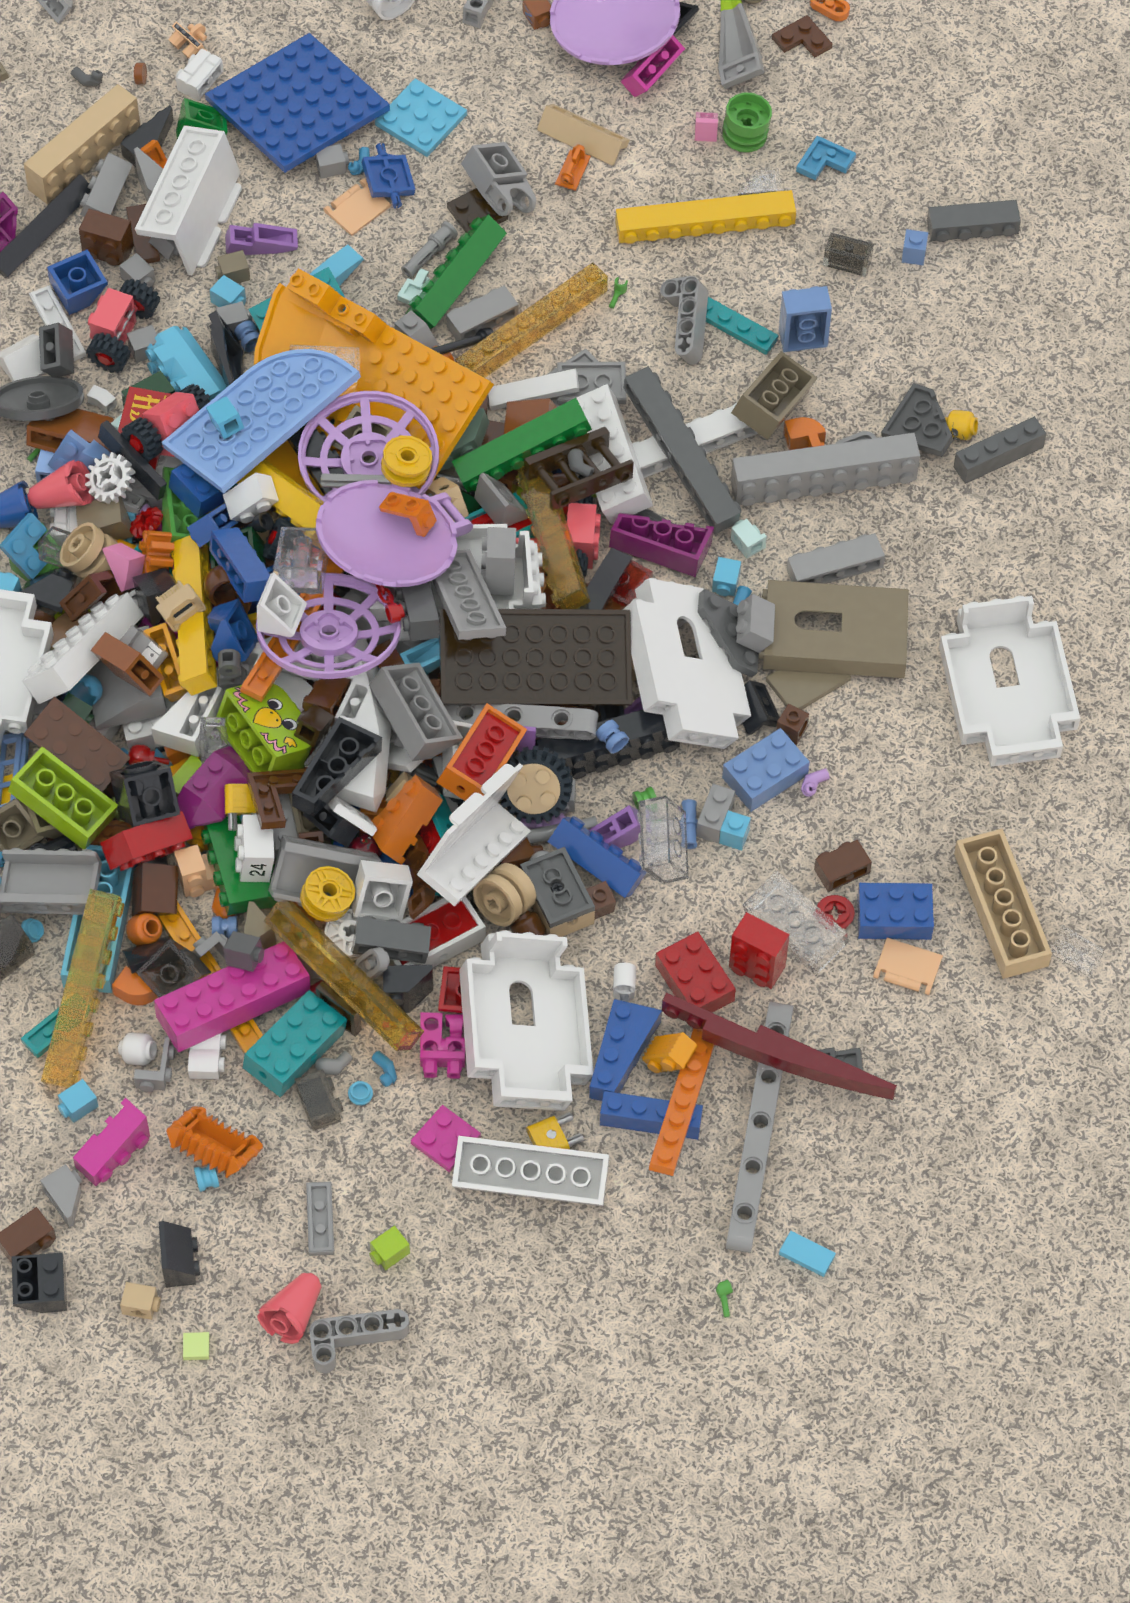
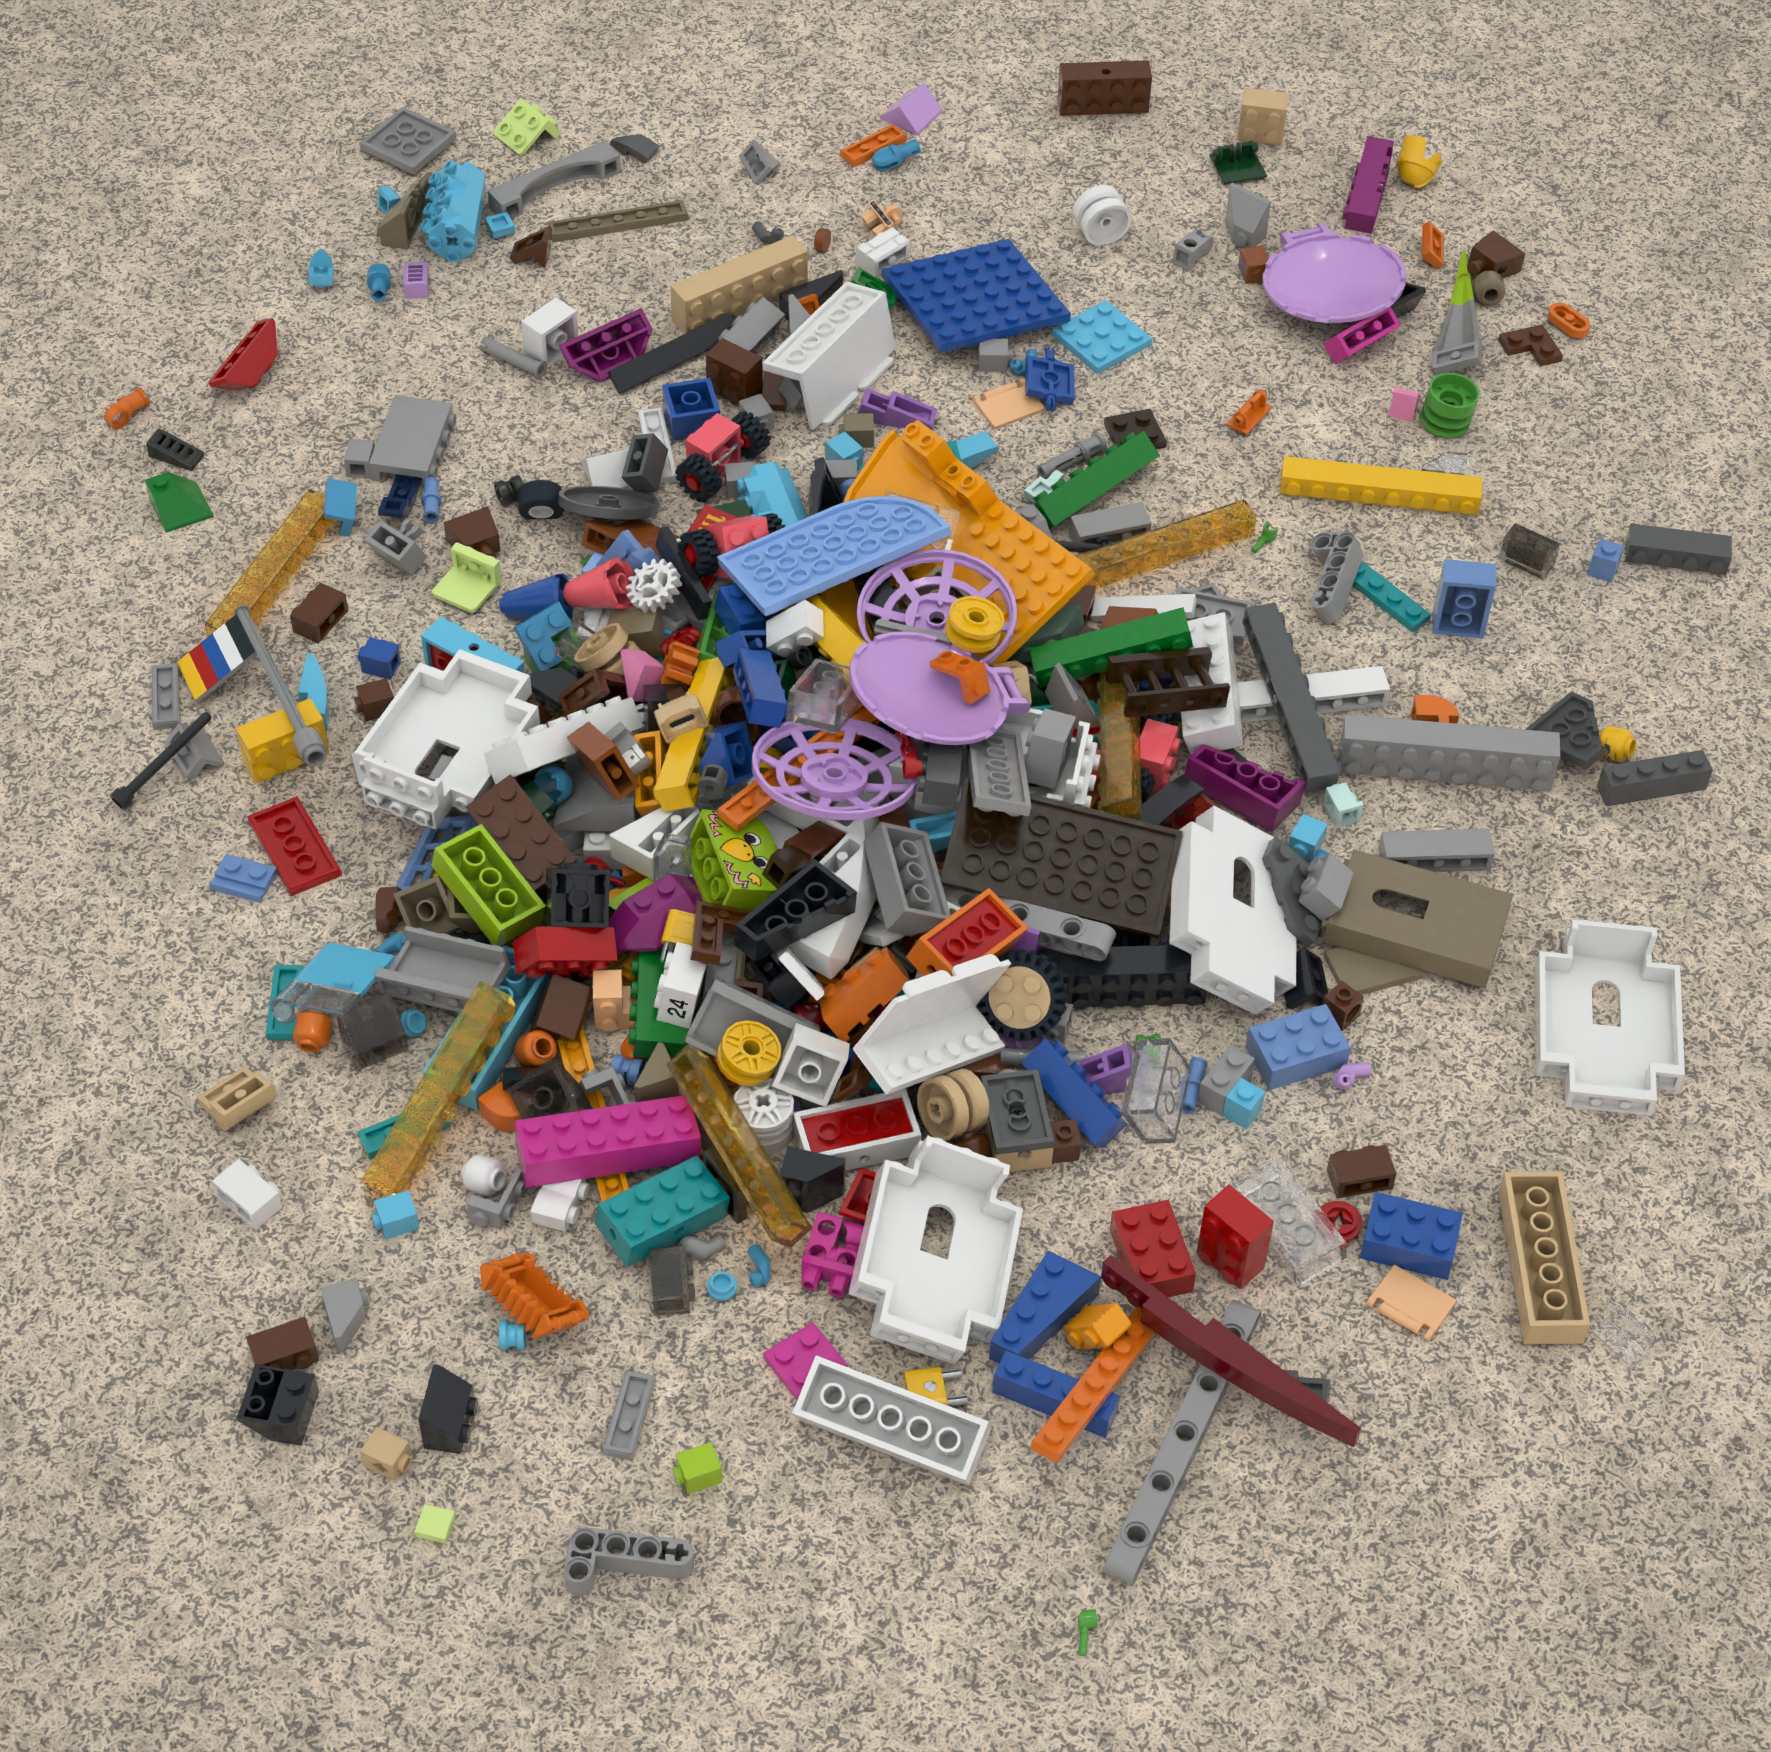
camera: 15 degrees right, 10 degrees down
dark pink wedge [73,1097,150,1186] -> none
white piece [87,385,117,414] -> none
medium azure brick [206,396,244,439] -> none
dark grey brick [223,931,264,972] -> none
white slope [257,572,307,638] -> none
coral cone [257,1273,322,1344] -> none
dark grey brick [352,916,431,964] -> none
light grey plate [356,947,390,981] -> none
light grey brick [461,142,536,216] -> none
tan panel [537,104,630,165] -> none
dark grey arm [568,449,594,477] -> none
medium blue wheel [596,720,629,753] -> none
white piece [613,963,636,1002] -> none
dark tan brick [731,351,817,440] -> none
medium azure tile [779,1231,836,1277] -> none
dark azure plate [796,136,856,181] -> none

